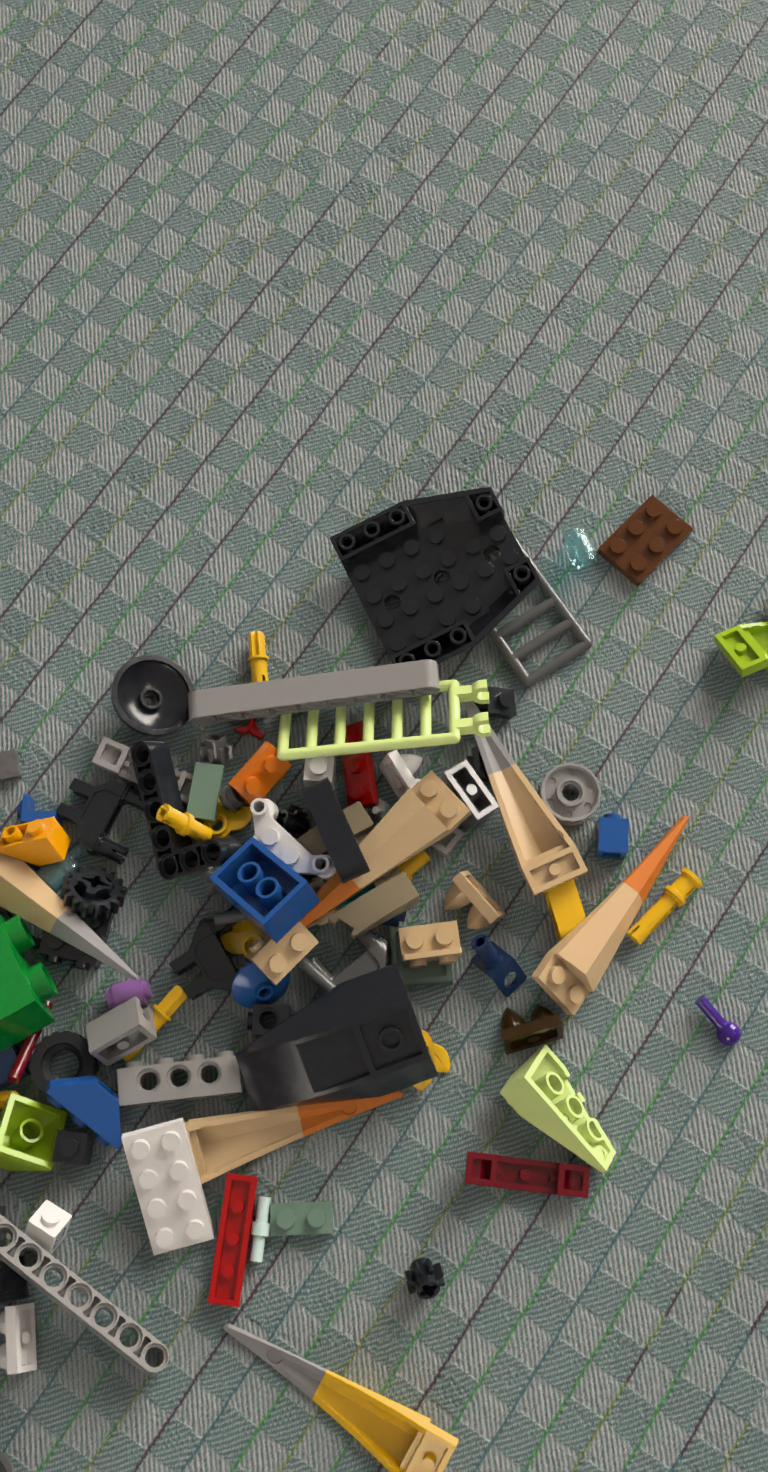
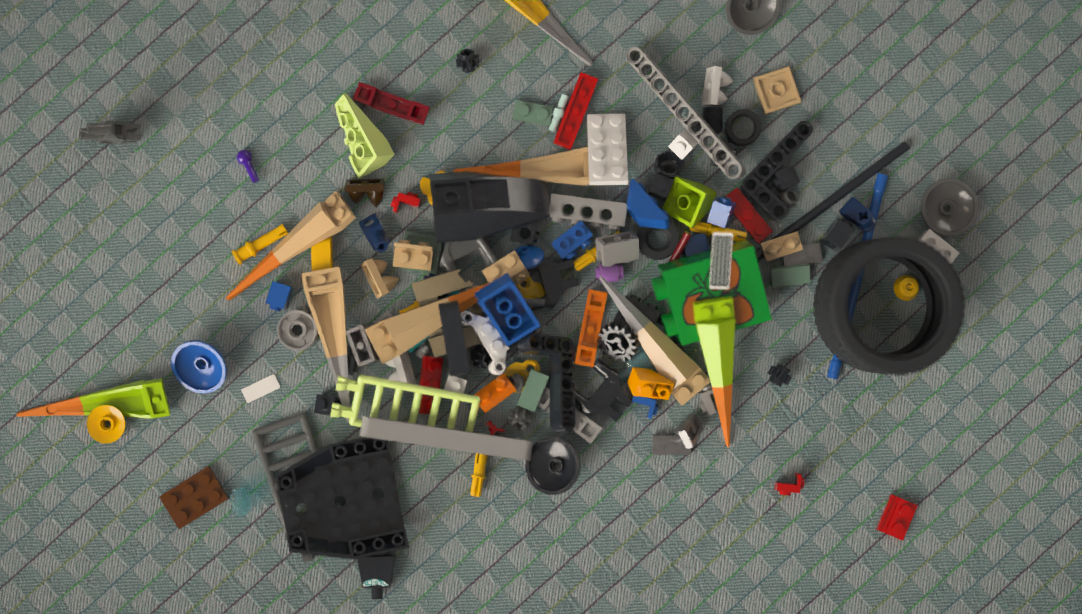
camera: 170 degrees left, 15 degrees up
yellow pin [156,803,213,842] -> none
none -> blue dish [171,340,227,394]
none -> white sticker [241,374,280,403]
none -> black torso [357,555,396,599]
none -> red bracket [391,192,422,213]
none -> blue bracket [551,221,593,261]
none -> orange slope [574,289,608,368]
none -> black hair [654,151,685,179]

